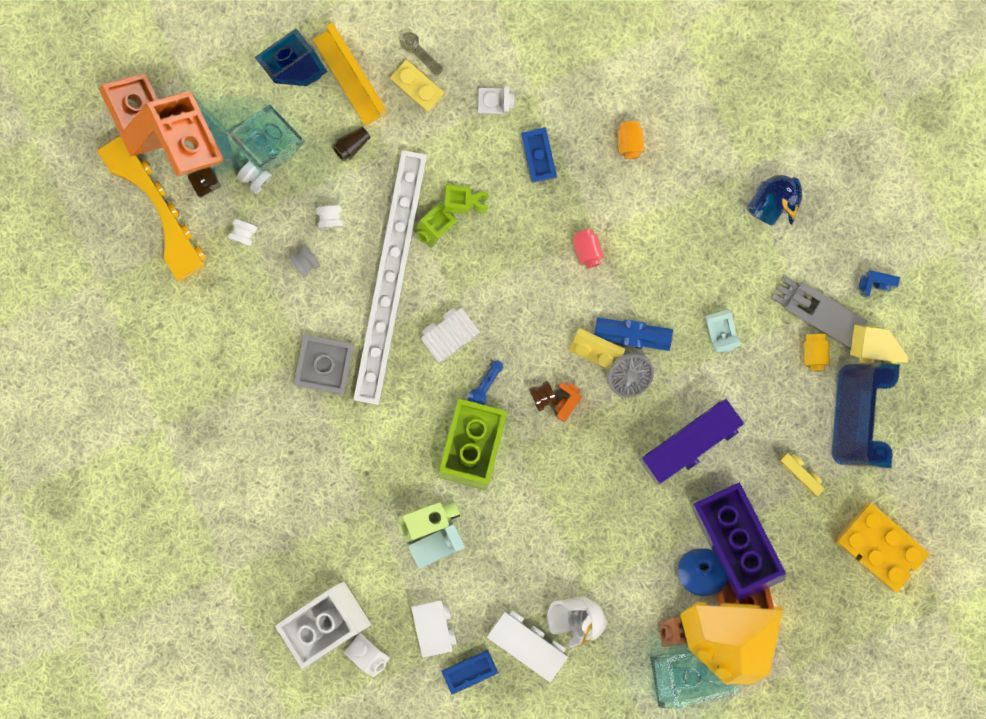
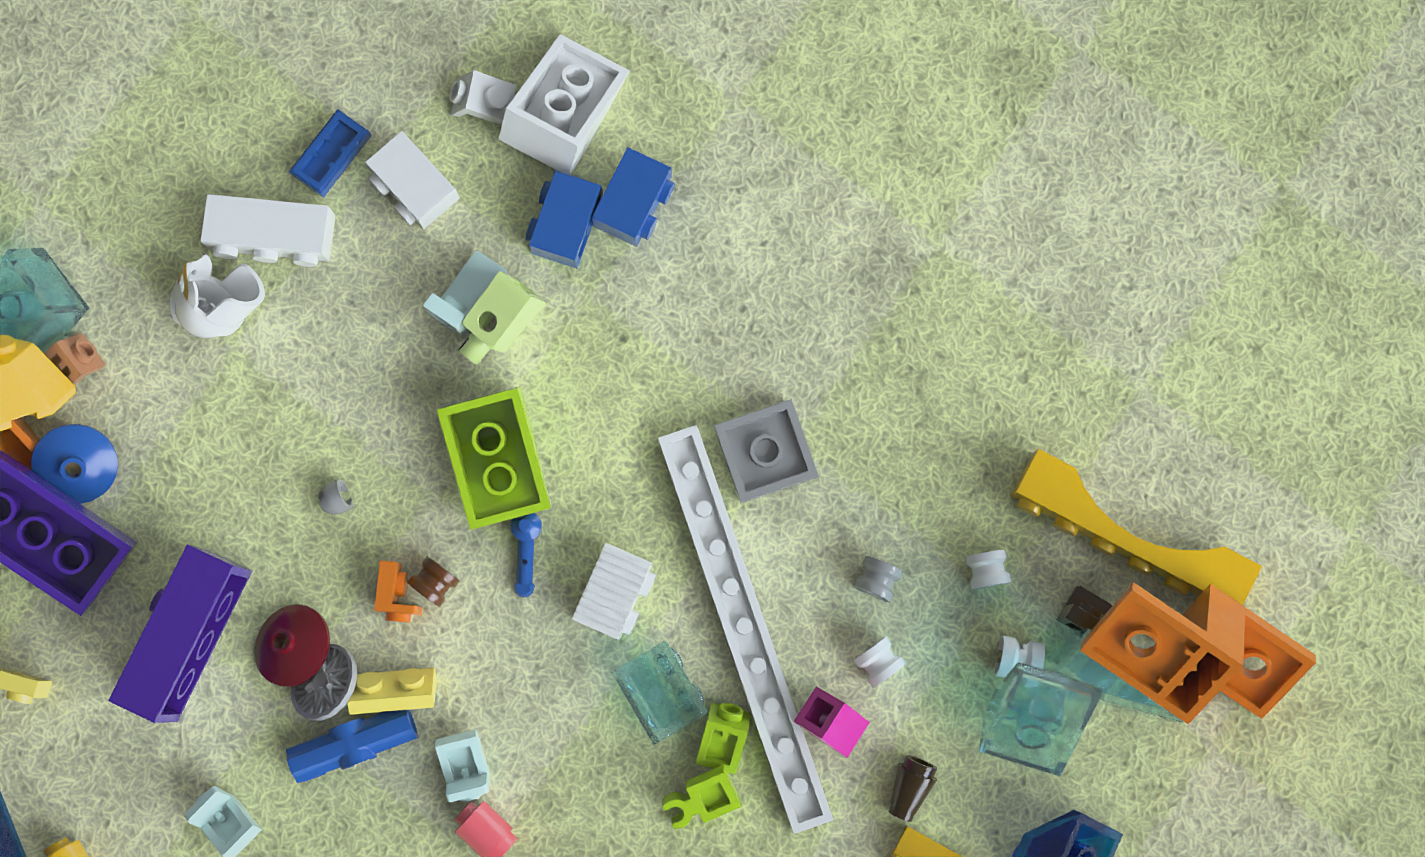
camera: 155 degrees right, 5 degrees down
none -> dark red dish [254,604,330,687]
none -> light grey hinge [318,479,353,515]
none -> light aqua bracket [435,729,490,802]
none -> blue brick [525,170,603,269]
none -> blue brick [592,147,675,247]
none -> clear light blue bracket [611,640,707,745]
none -> dark pink brick [793,686,870,758]

